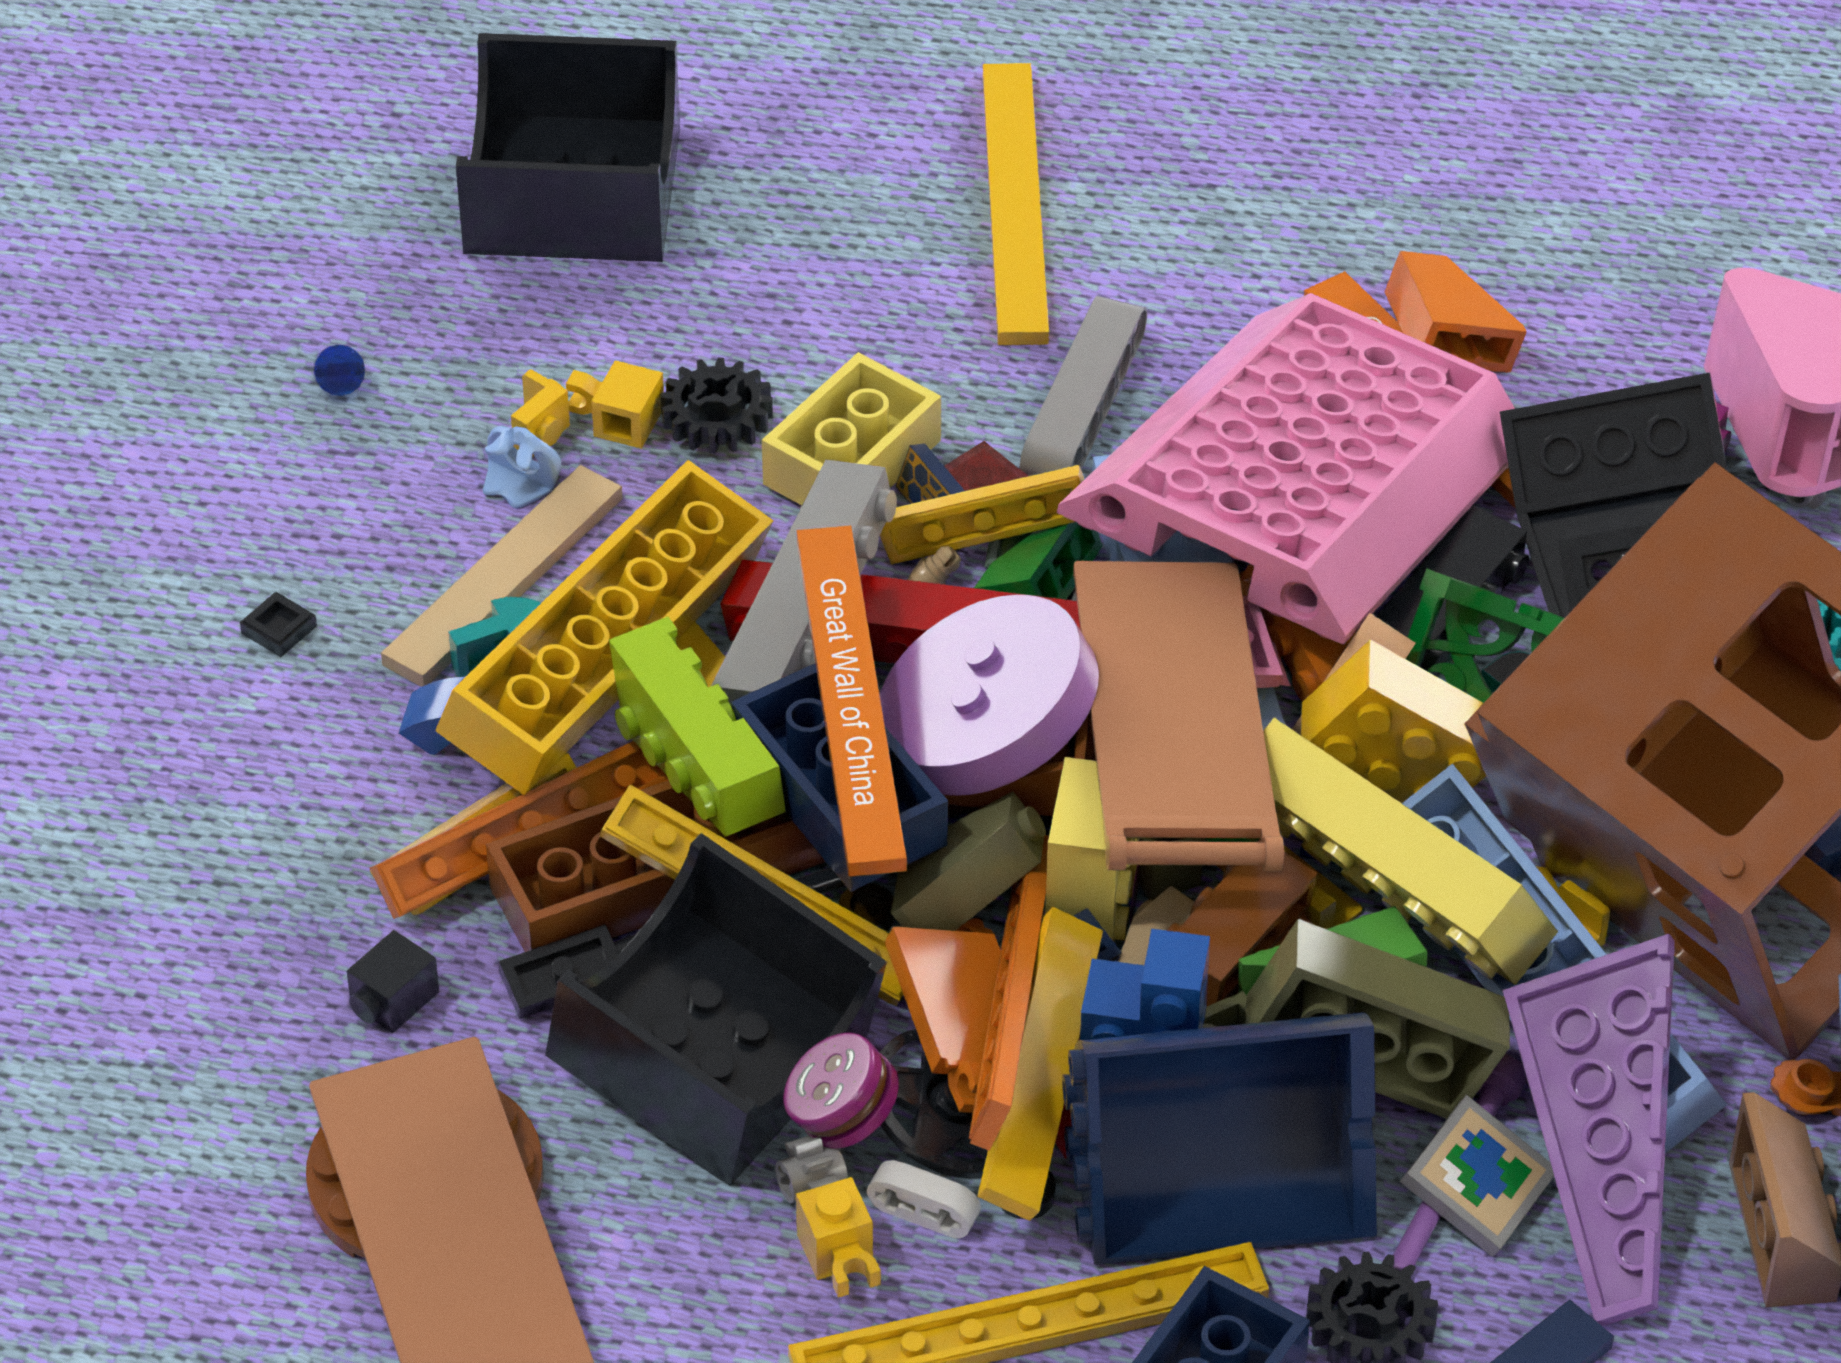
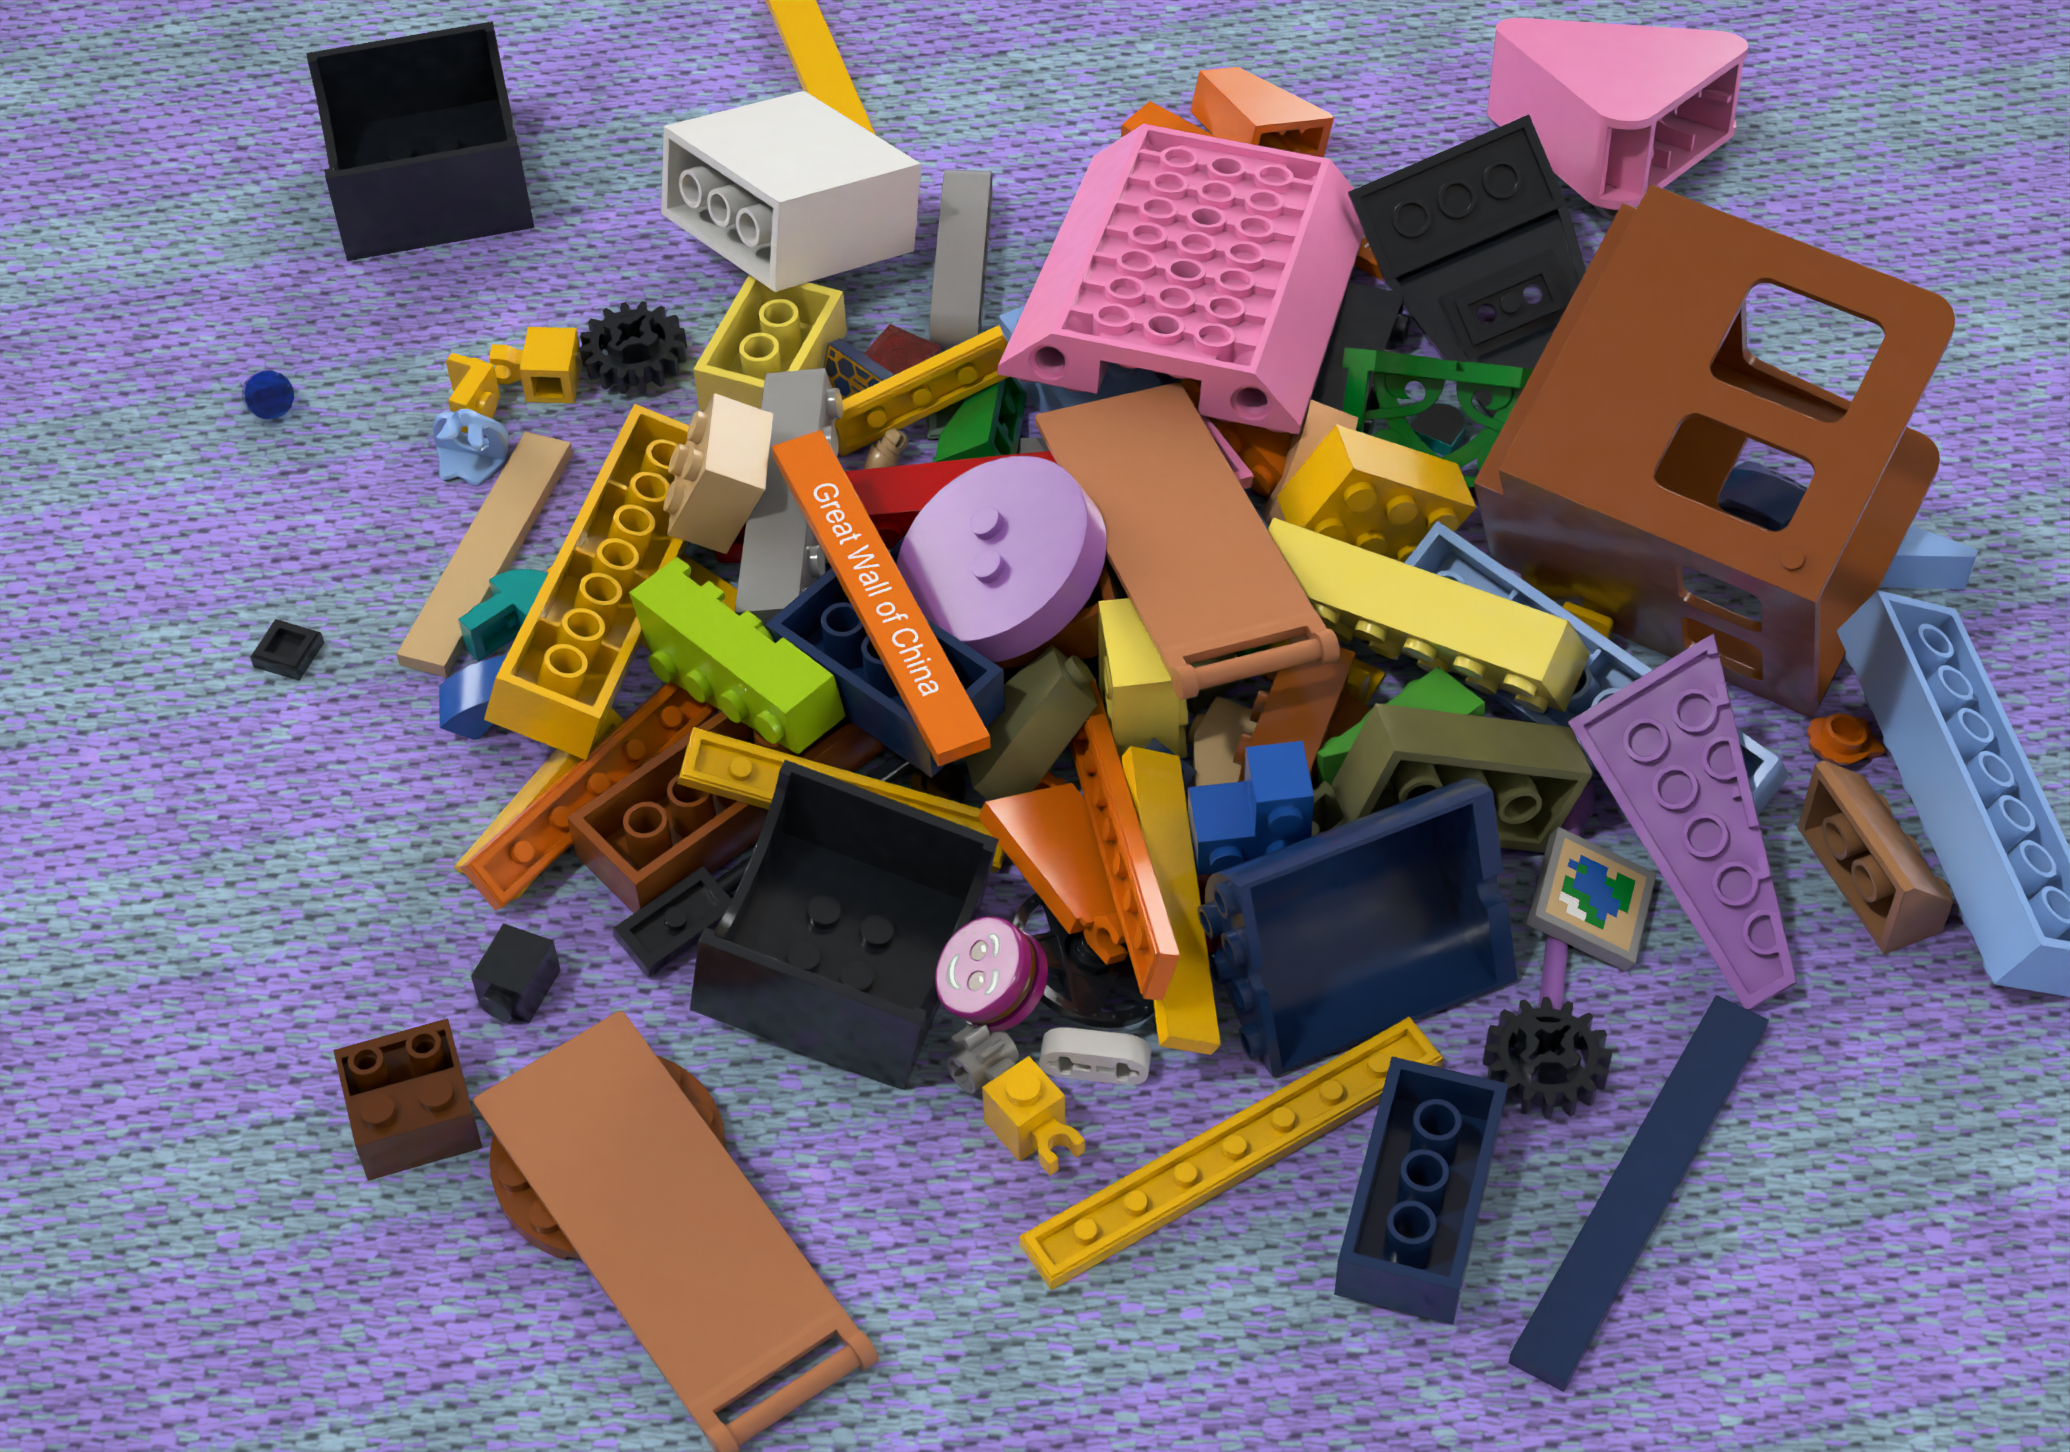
camera: 15 degrees left, 5 degrees up
none -> reddish brown slope [333,1018,483,1181]
none -> white brick [661,91,921,292]
none -> tan brick [663,393,773,554]

